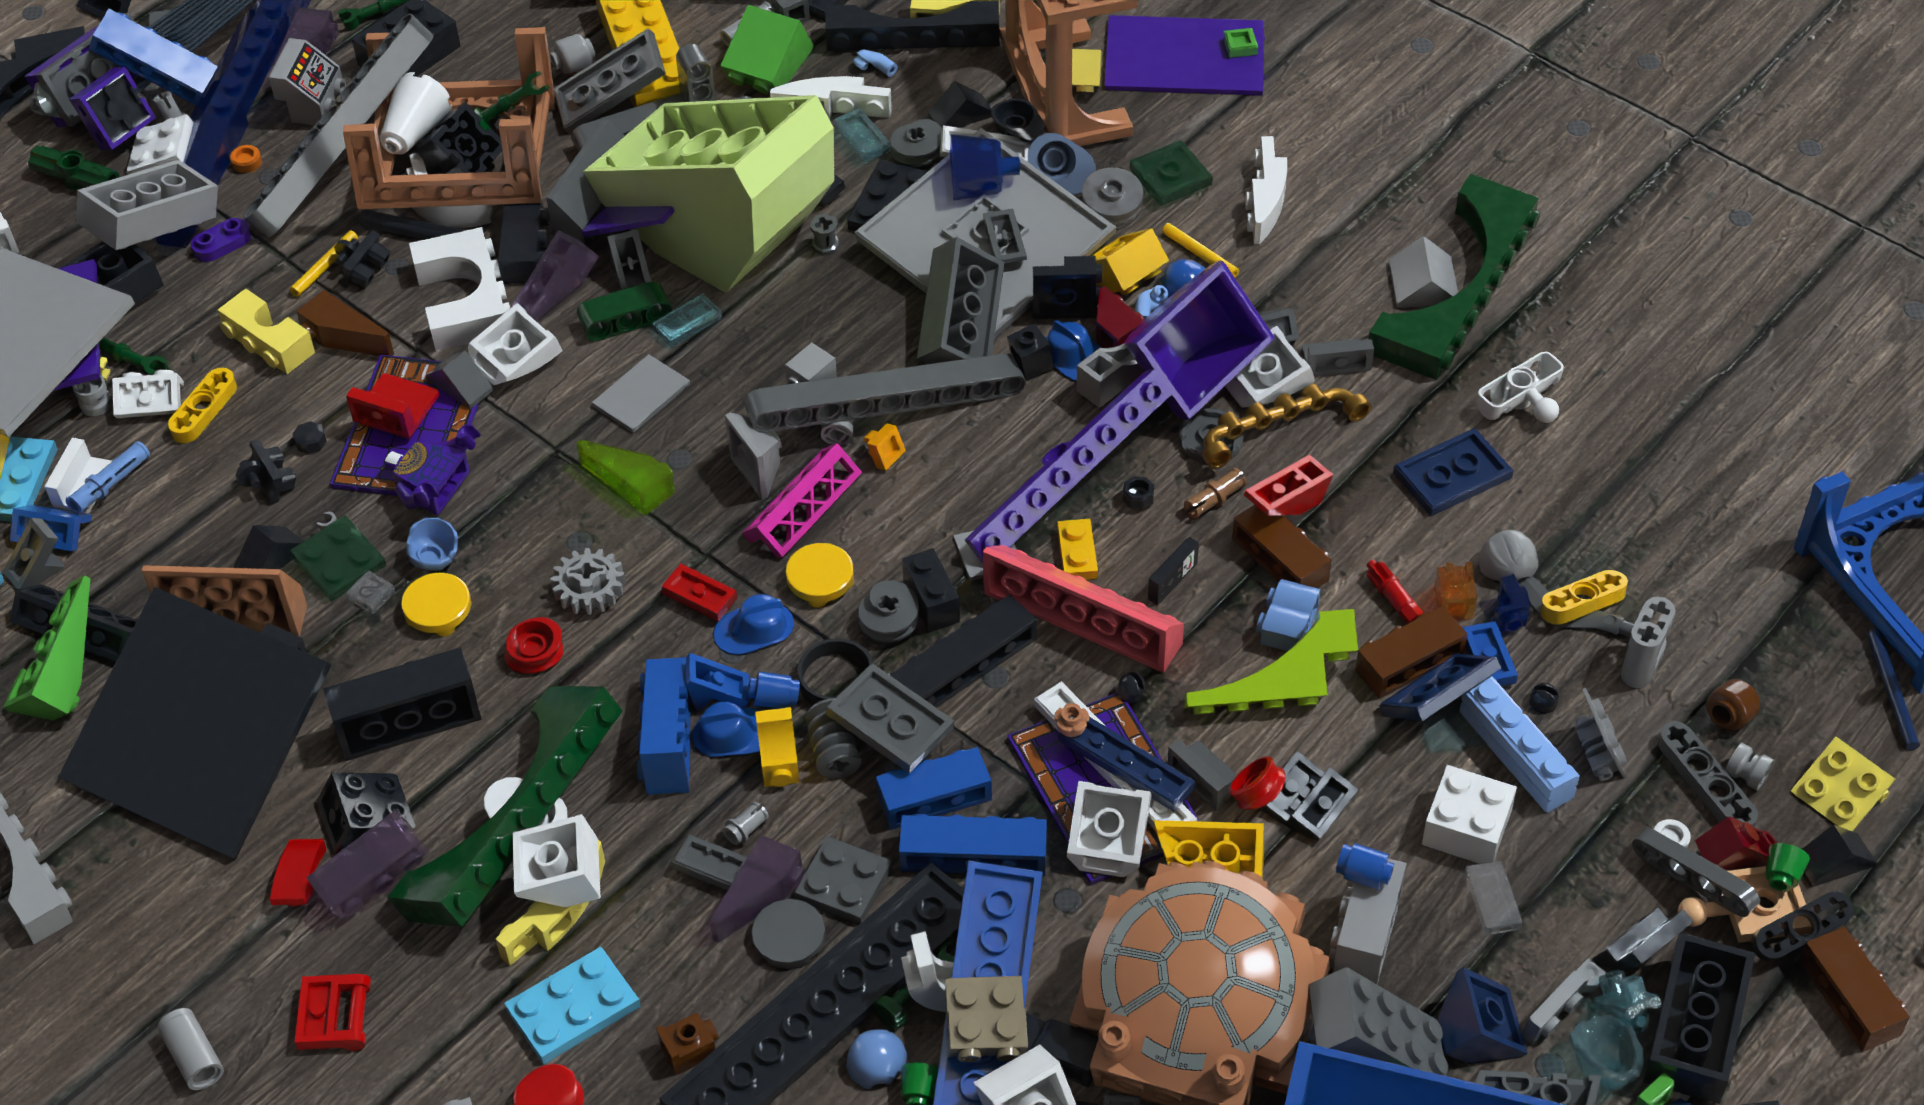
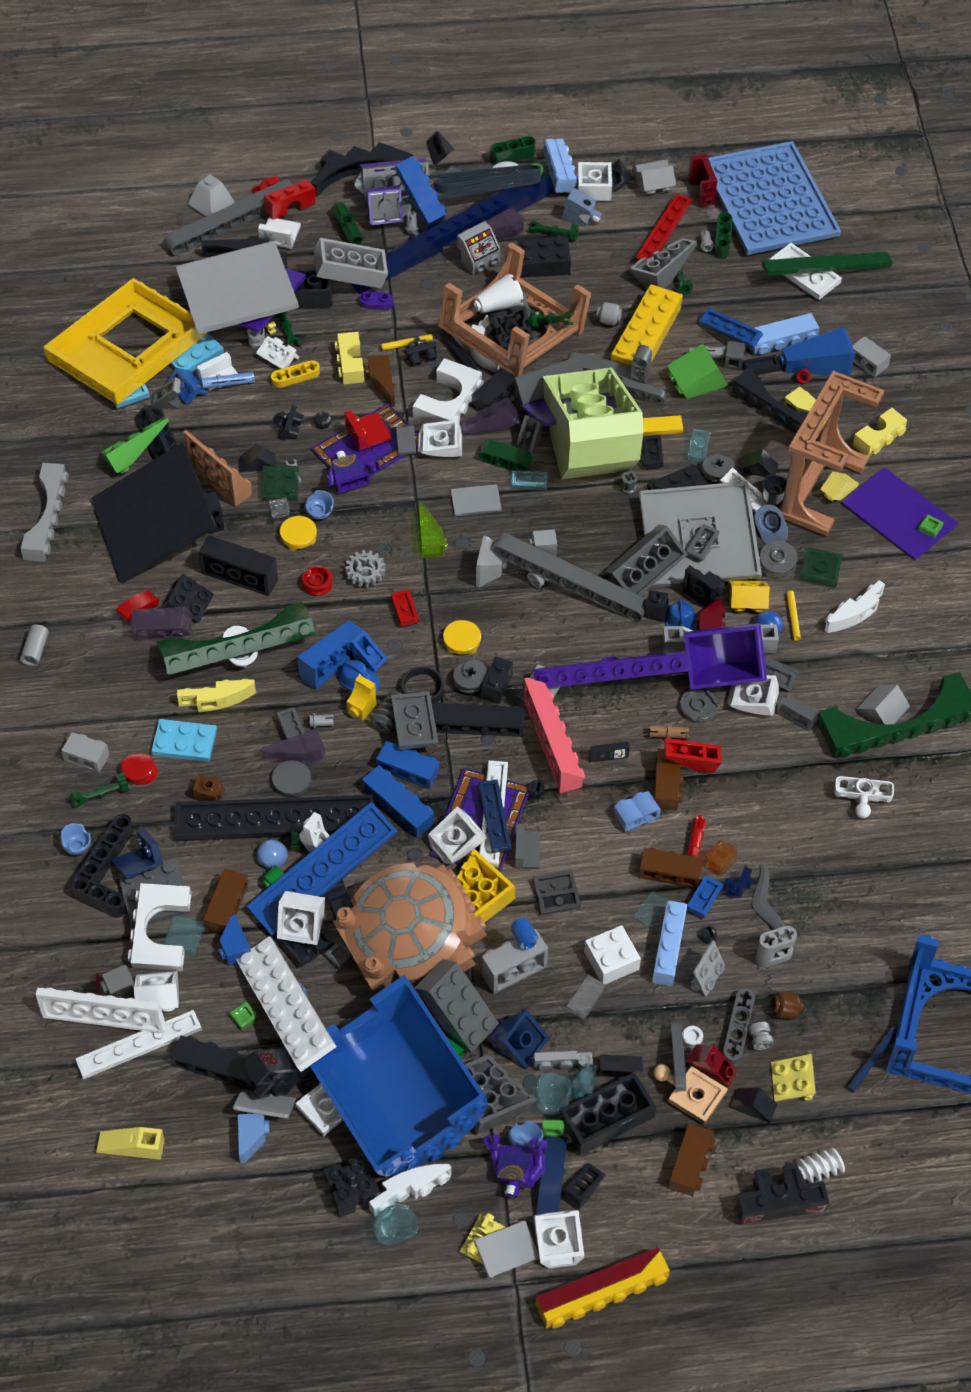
camera: 40 degrees right, 5 degrees up
white plate [126,114,194,175] -> none
orange tile [230,145,262,173] -> none
beam [243,14,433,238] -> none
red plate [295,974,371,1051] -> none
white slope [513,814,601,907] -> none
dark grey tile [554,28,666,134] -> none
blue piece [714,594,794,655] -> none
dark pink fence [742,443,862,558] -> none
blue brick [747,671,800,709] -> none
white slope [770,76,892,120] -> none
dark grey plate [795,836,892,924] -> none
light blue arm [853,49,898,77] -> none
light orange tile [863,423,906,471] -> none
dark tan plate [945,976,1028,1062] -> none
clear blue torso [949,135,1020,200] -> none
nougat plate [1054,703,1090,737] -> none
yellow plate [1057,519,1098,580] -> none
black tile [1123,476,1155,509] -> none
light blue arm [1135,285,1168,319] -> none
lime arch [1183,609,1358,715] -> none
pearl gold bar [1202,384,1372,469] -> none
red piece [1228,756,1286,810] -> none
dark blue tile [1379,654,1501,721] -> none
dark blue tile [1393,428,1514,516] -> none
light grey hair [1479,530,1539,585] -> none
yellow beam [1540,570,1628,624] -> none
black beam [1751,891,1853,961] -> none
green hat [1765,843,1810,892] -> none

